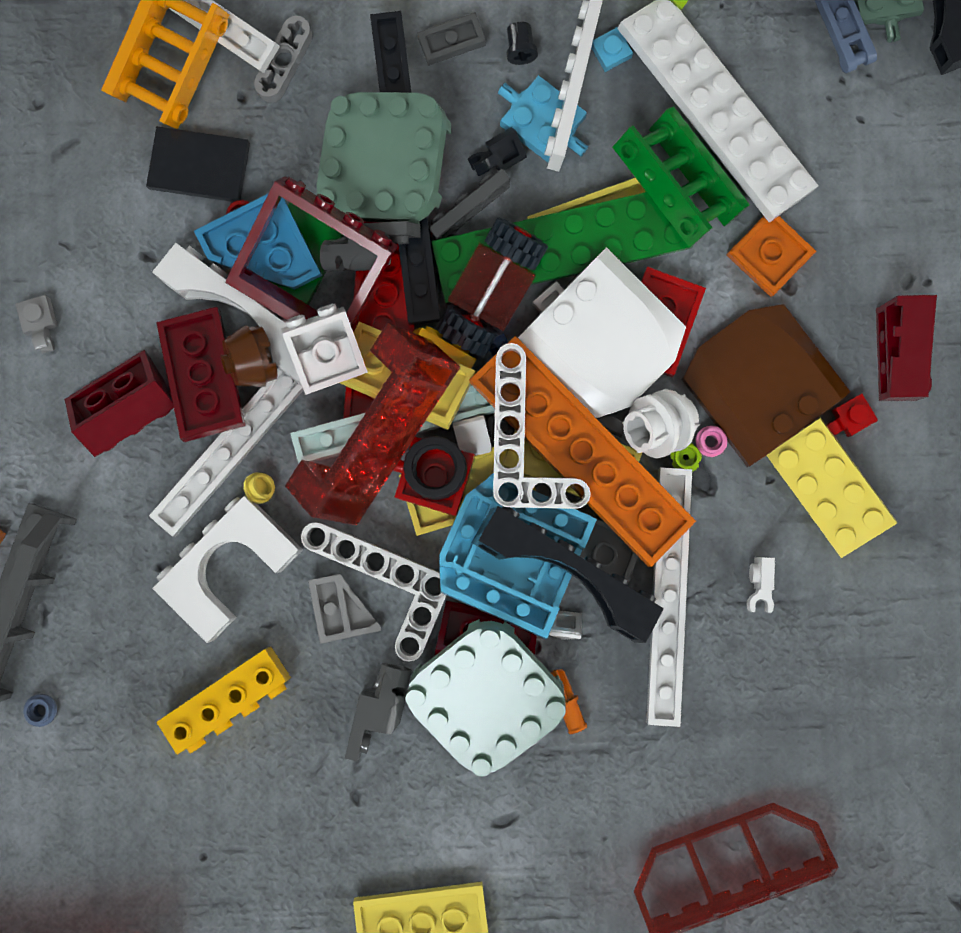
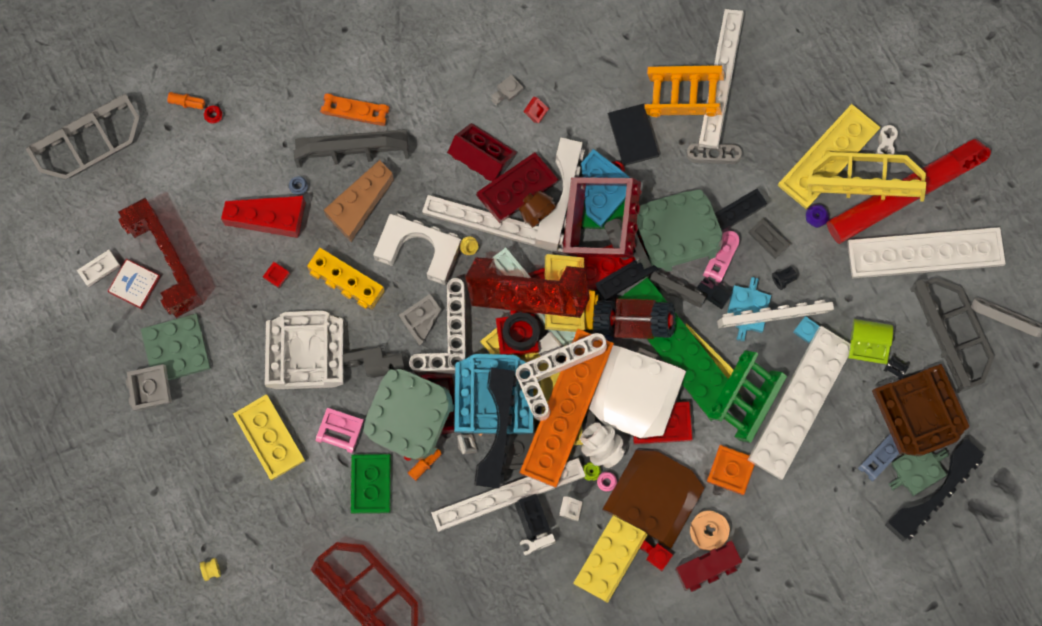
camera: 65 degrees right, 10 degrees down
white plate [281,304,368,395] -> none
none -> red wedge [221,196,306,238]
none -> red plate [262,262,290,289]
none -> white wedge [265,311,343,389]
none -> bright pink plate [316,408,364,453]
none -> medium nougat wedge [324,160,394,242]
none -> green tile [351,454,391,514]
none -> black hinge [515,494,550,540]
none -> red plate [523,97,549,124]
none -> white plate [559,497,582,521]
none -> light nougat plate [690,511,730,551]
none -> bright pink plate [703,231,739,283]

